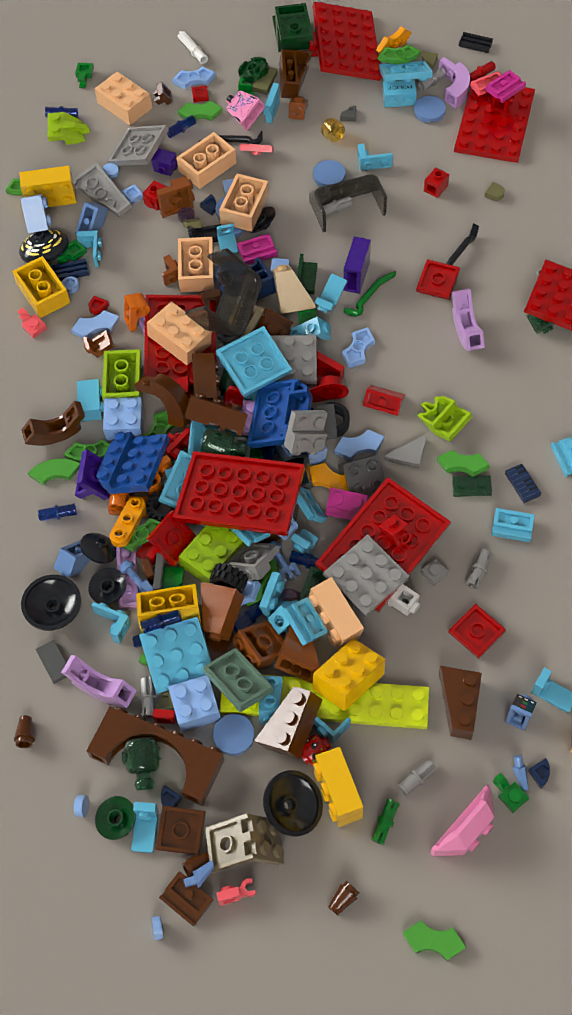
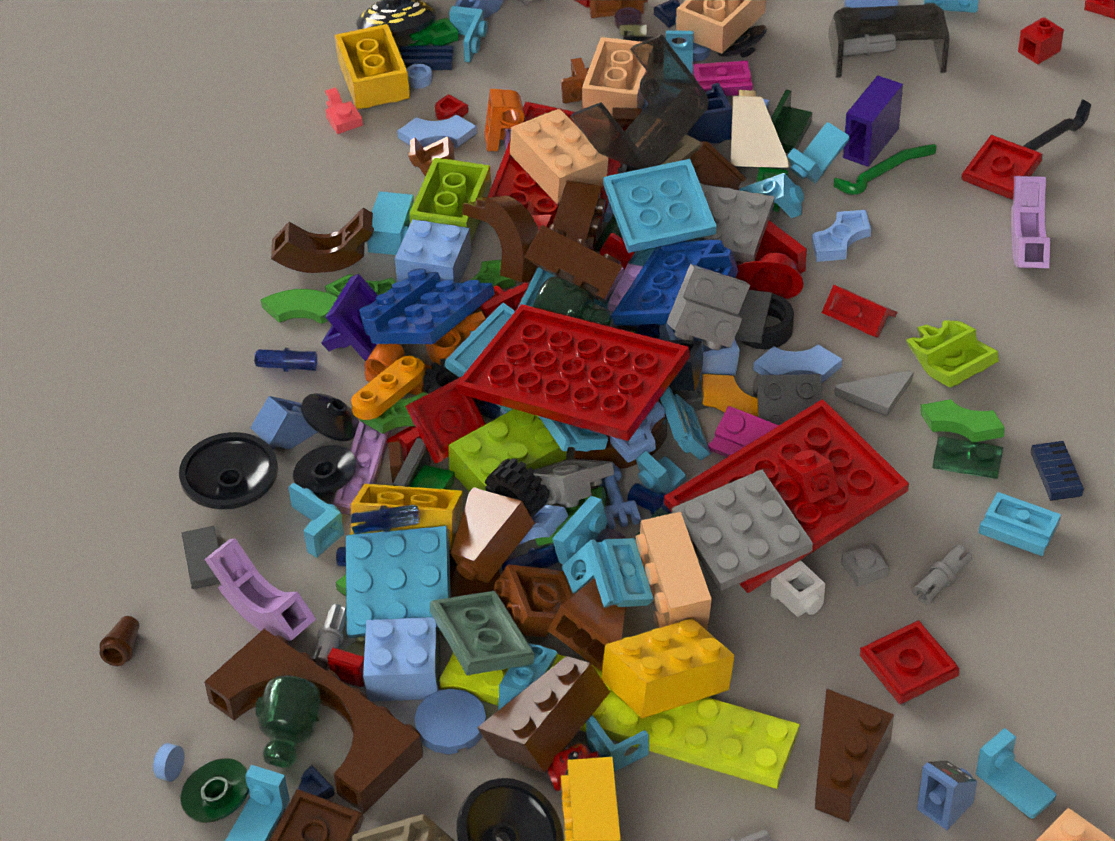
camera: 15 degrees right, 15 degrees down
medium blue hinge [119,560,153,593] -> none

